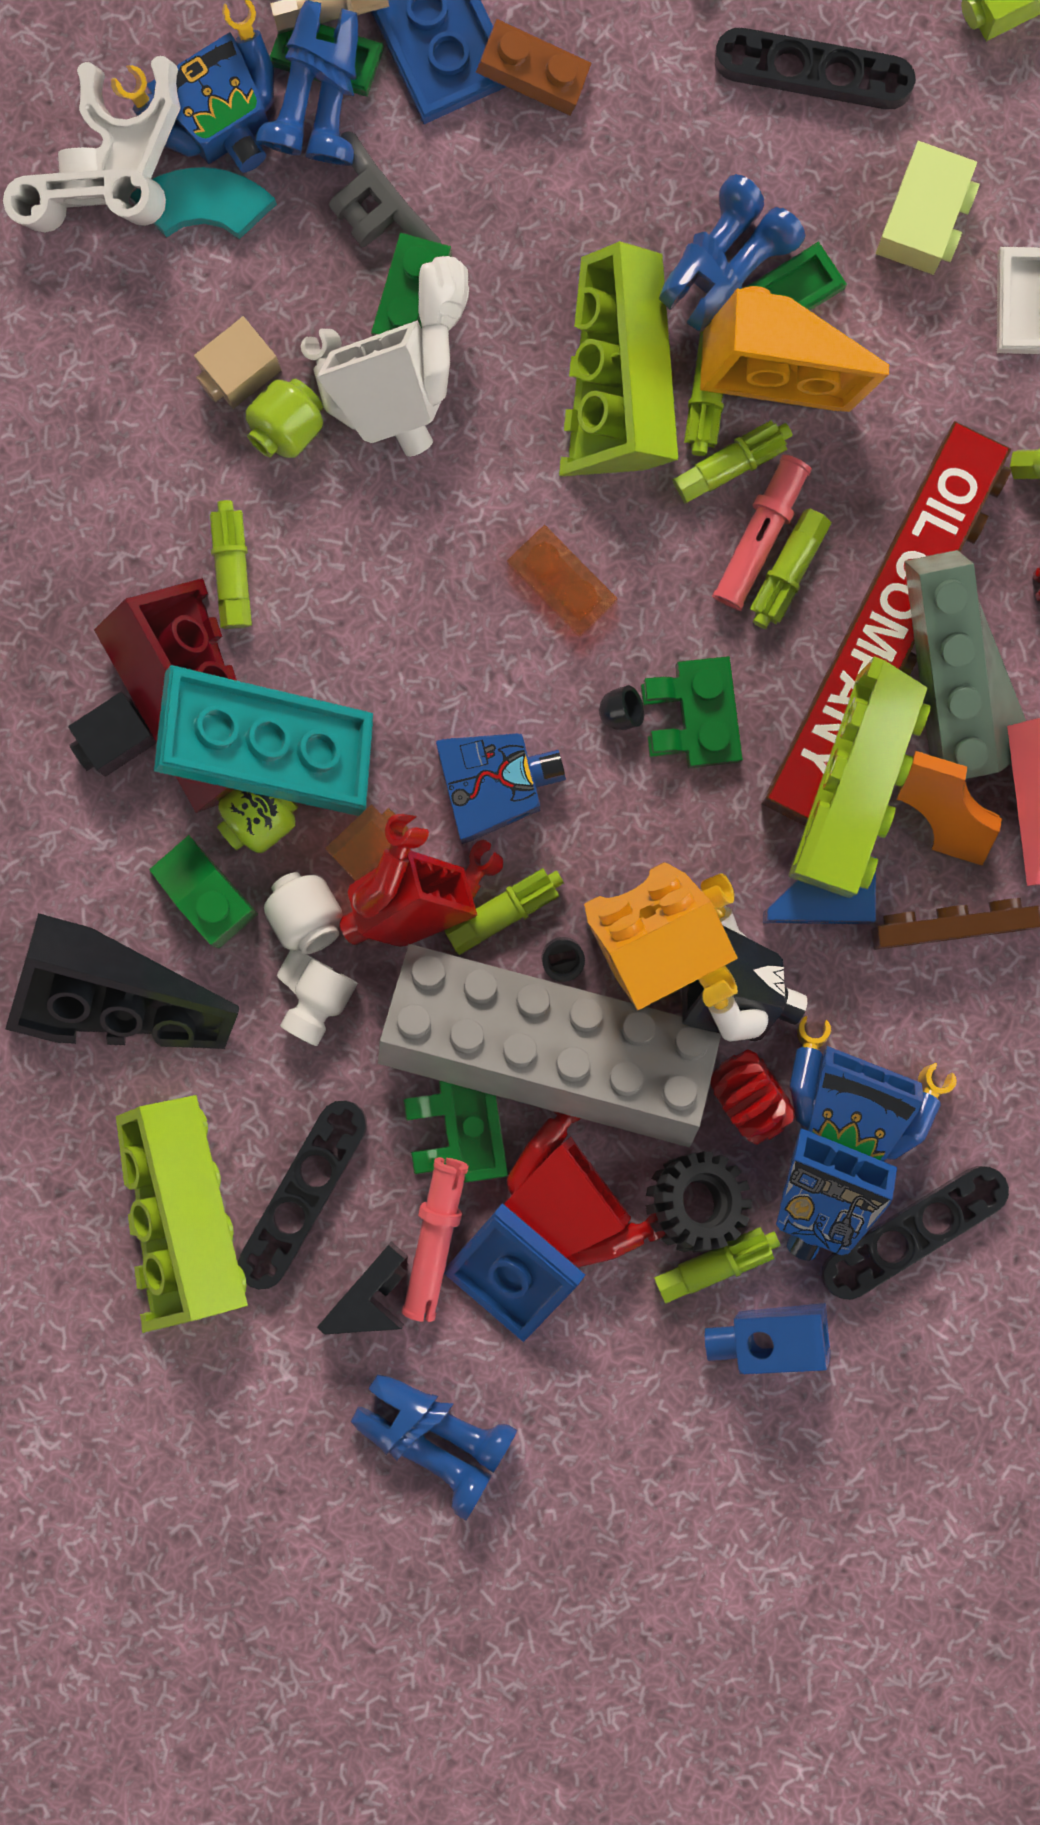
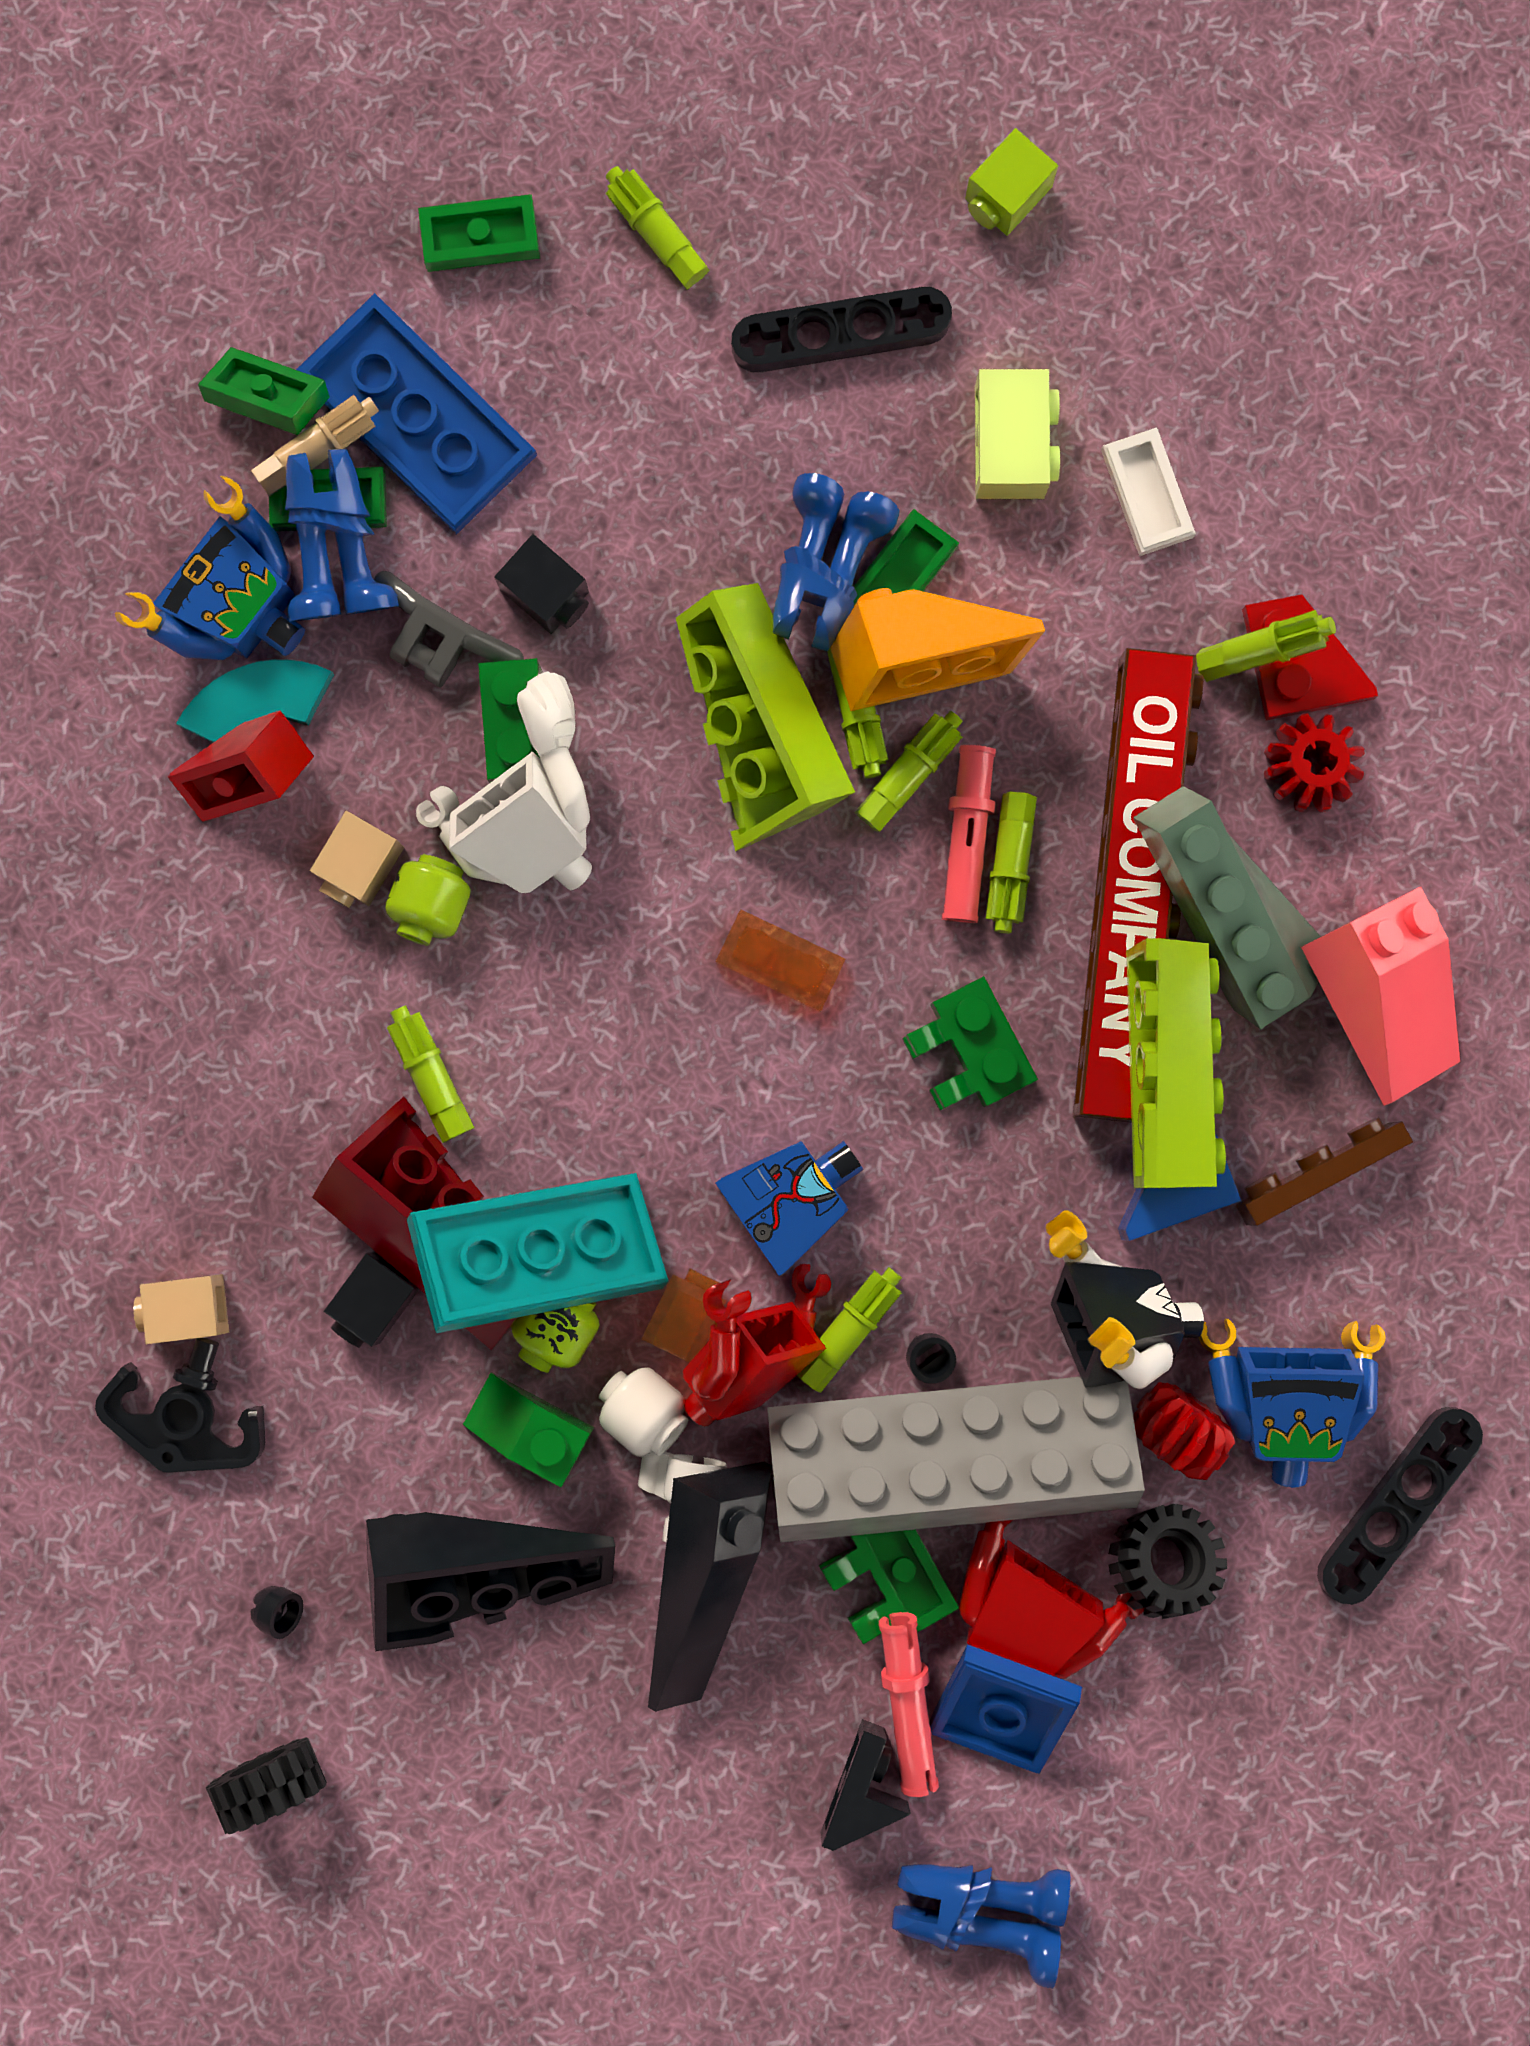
camera: 25 degrees left, 0 degrees up
white piece [3,56,180,232] -> none
lime wedge [116,1095,248,1333] -> none
black beam [238,1100,367,1290] -> none
dark orange plate [476,19,592,116] -> none
light orange brick [584,862,738,1010] -> none
black hinge [599,685,644,730] -> none
lime piece [654,1227,781,1304] -> none
blue torso [705,1303,831,1374] -> none
torso [776,1128,897,1261] -> none
orange tile [897,751,1002,866] -> none
none -> red slope [168,710,314,822]
none -> black brick [494,534,589,634]
none -> black wedge [648,1462,772,1712]

